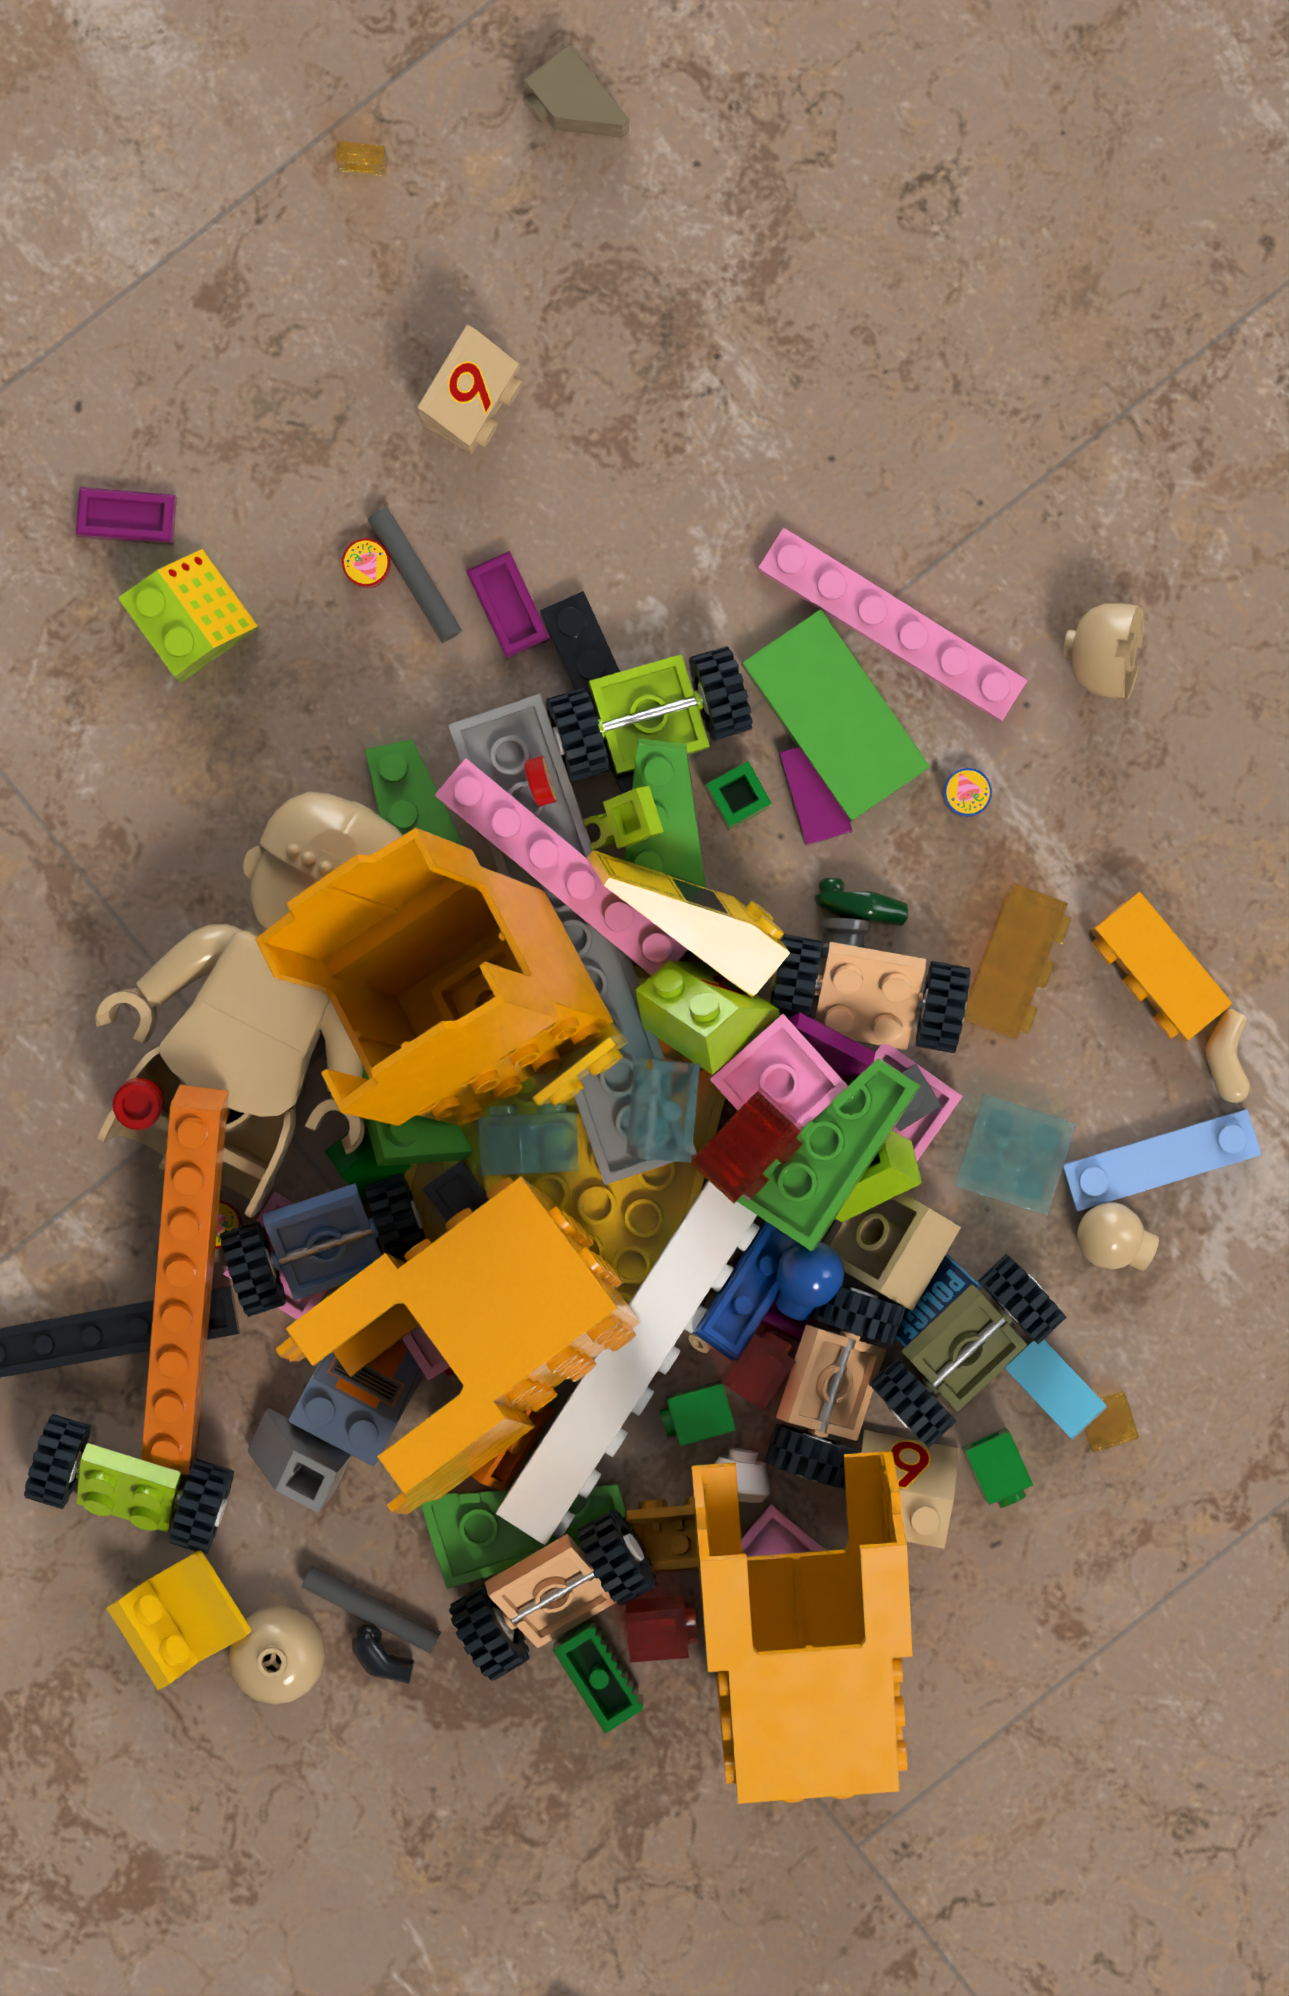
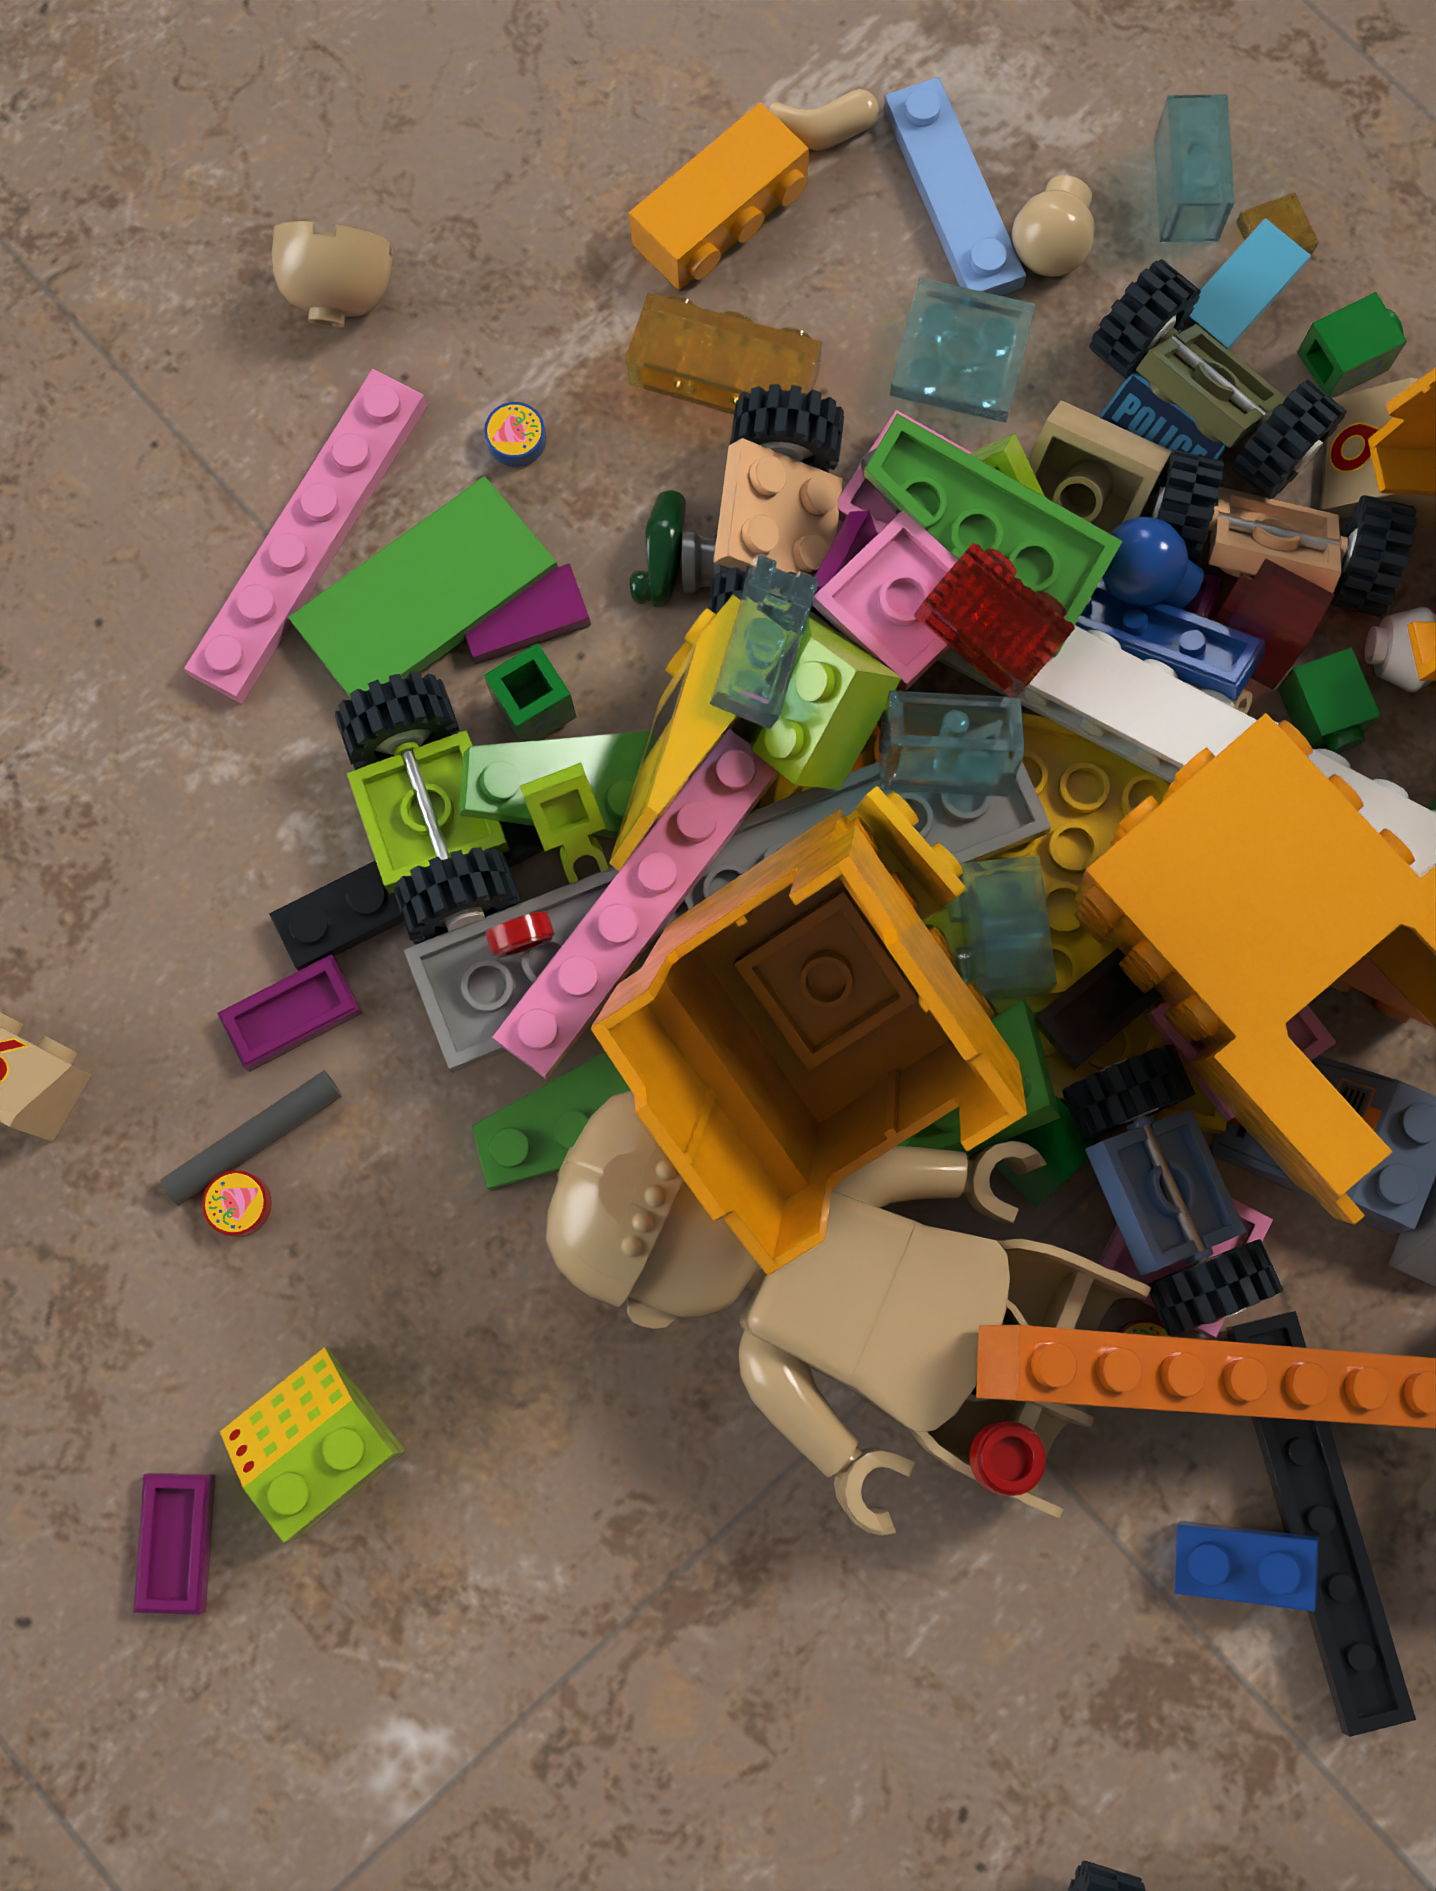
camera: 85 degrees left, 10 degrees down
none -> clear light blue plate [710,553,818,729]
none -> clear light blue brick [1154,94,1235,243]
none -> blue plate [1174,1521,1319,1612]

